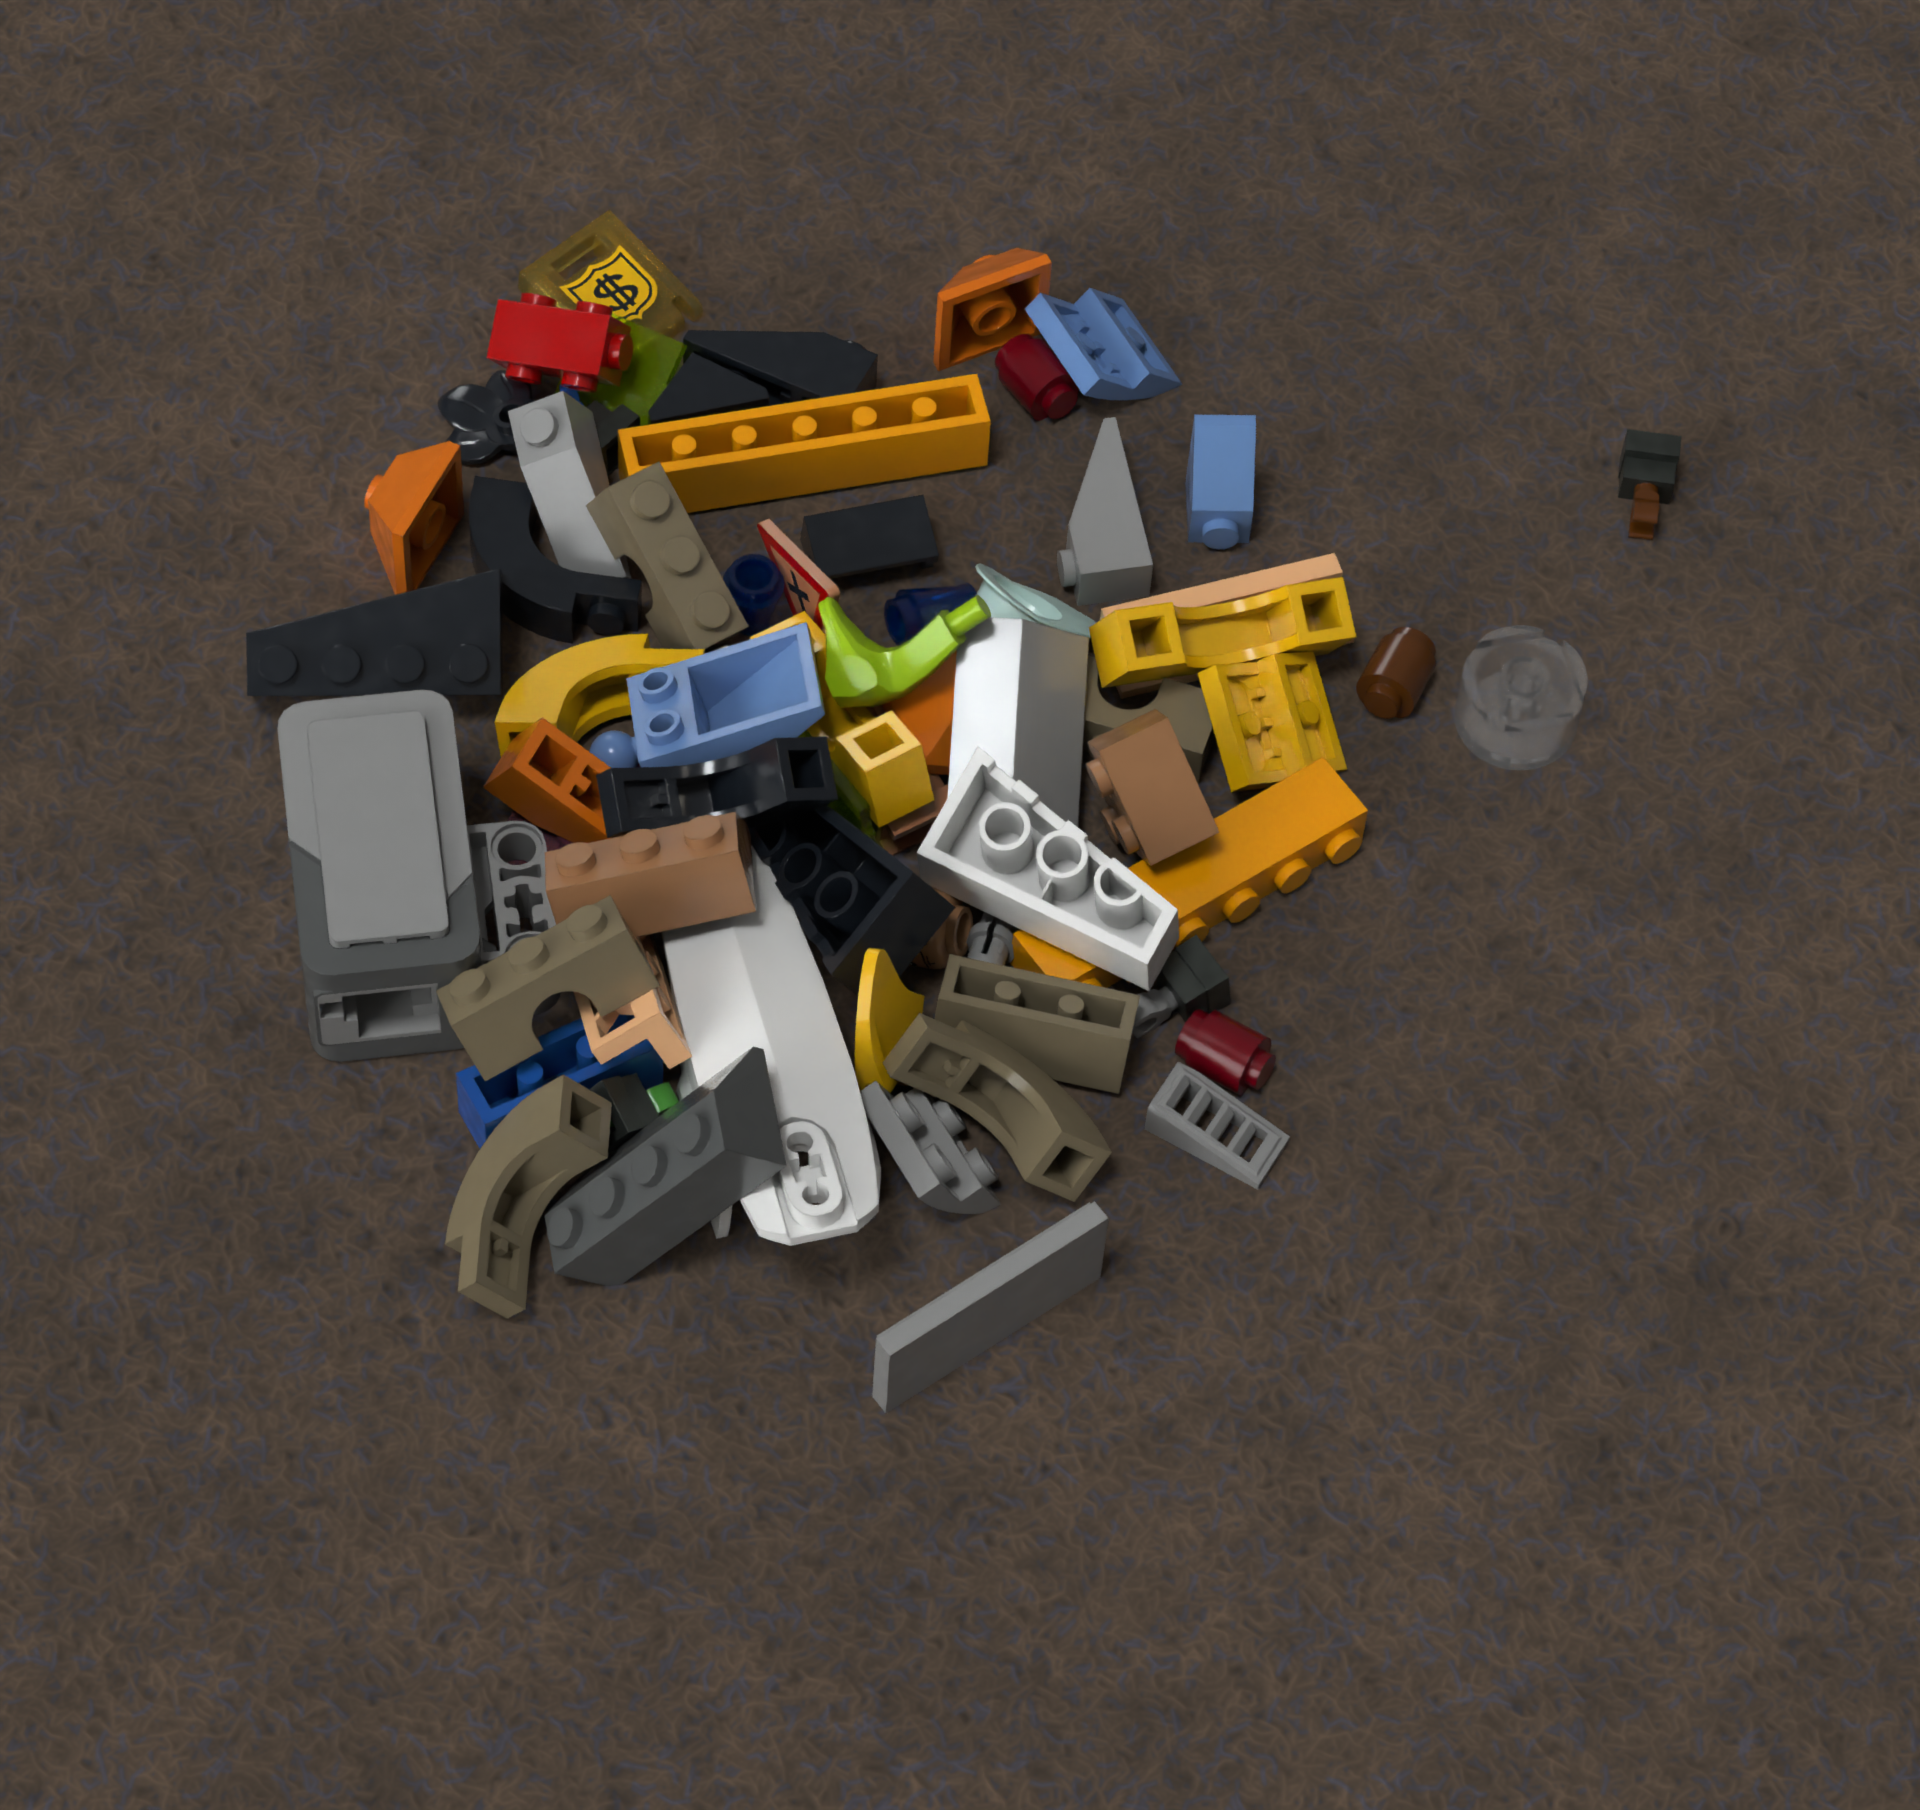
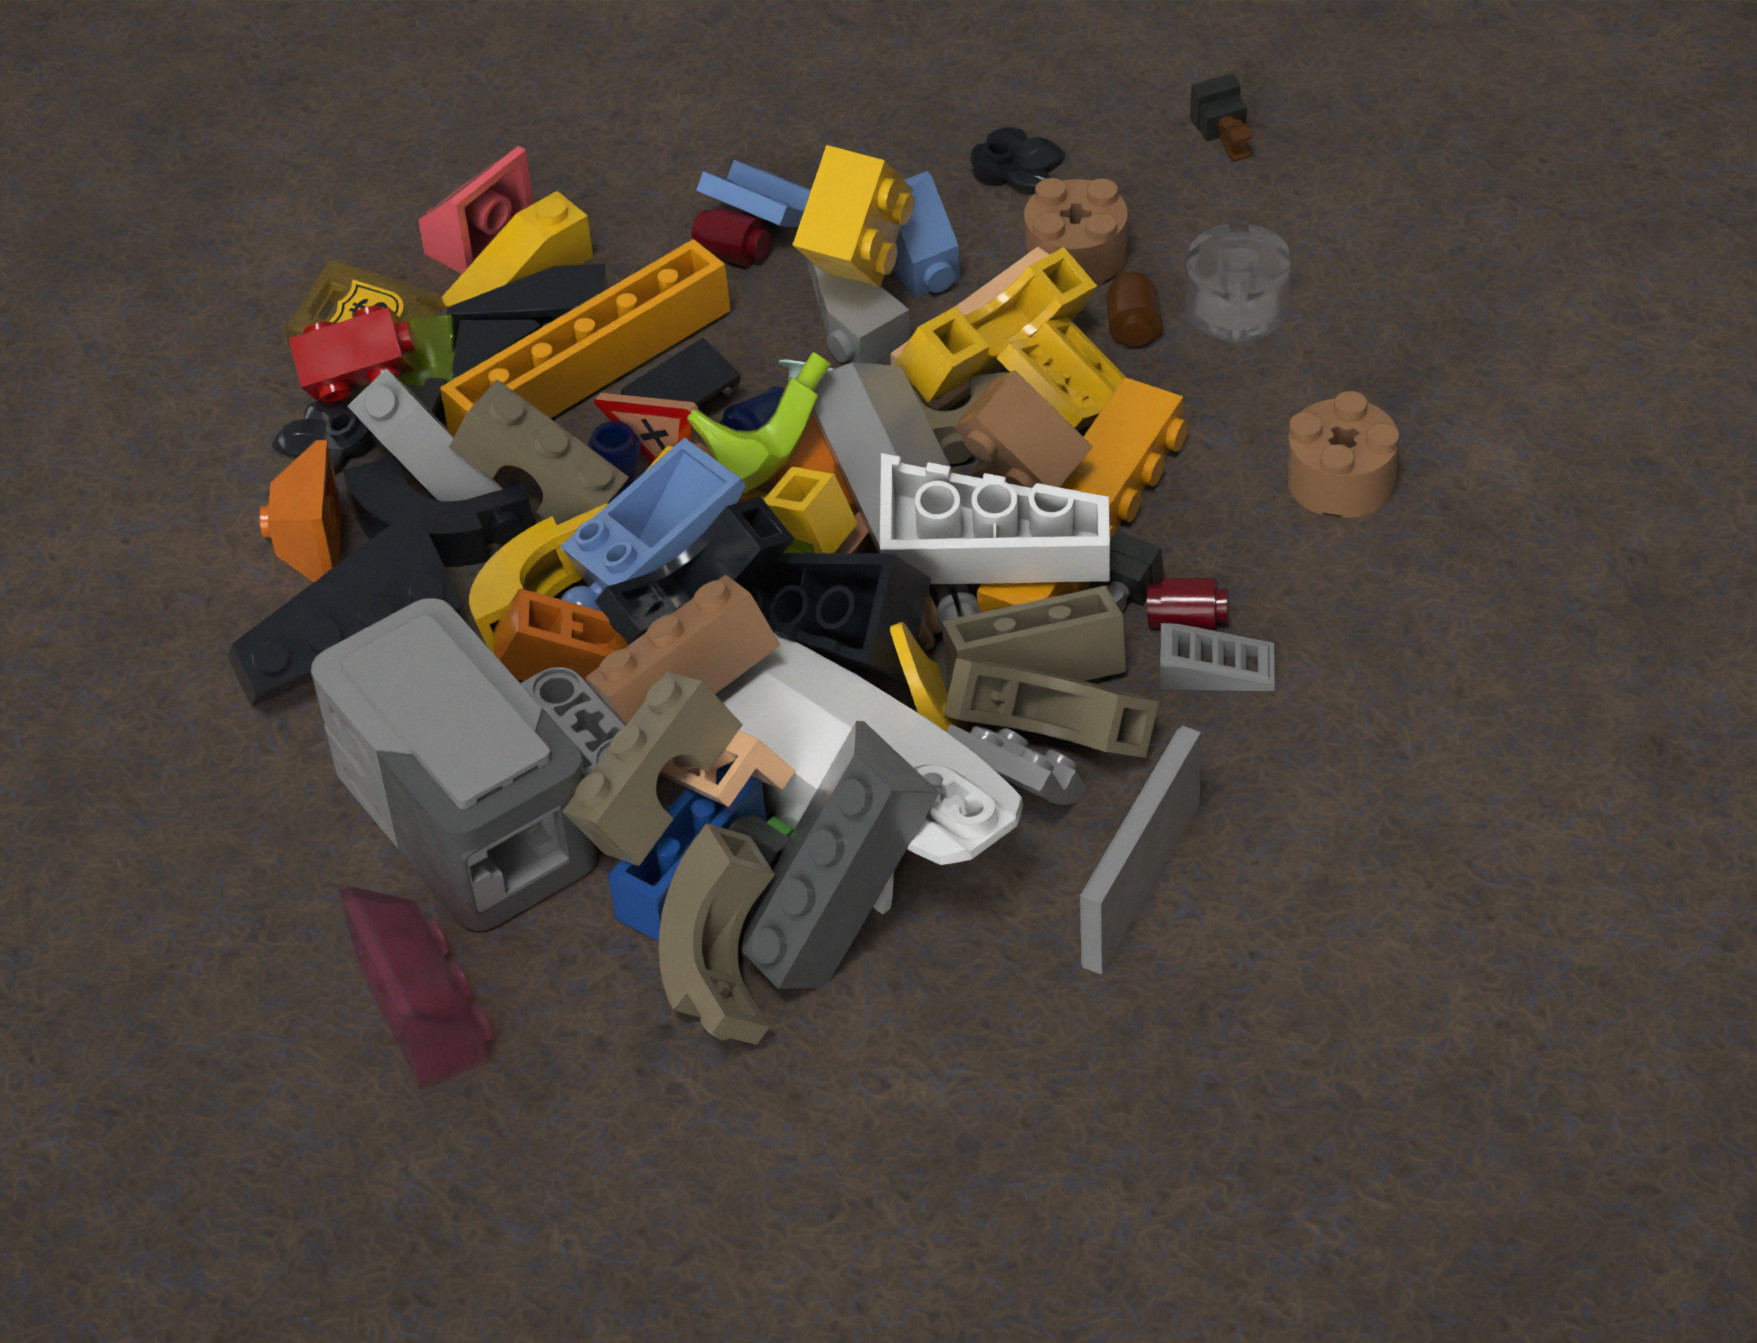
camera: 20 degrees left, 10 degrees down
orange slope [933,248,1052,371] -> none
none -> clear pink slope [339,886,493,1091]
none -> coral slope [418,146,534,274]
none -> yellow slope [440,191,593,308]
none -> yellow brick [793,145,914,288]
none -> black plate [970,127,1066,190]
none -> medium nougat brick [1024,178,1128,287]
none -> medium nougat brick [1287,391,1399,518]

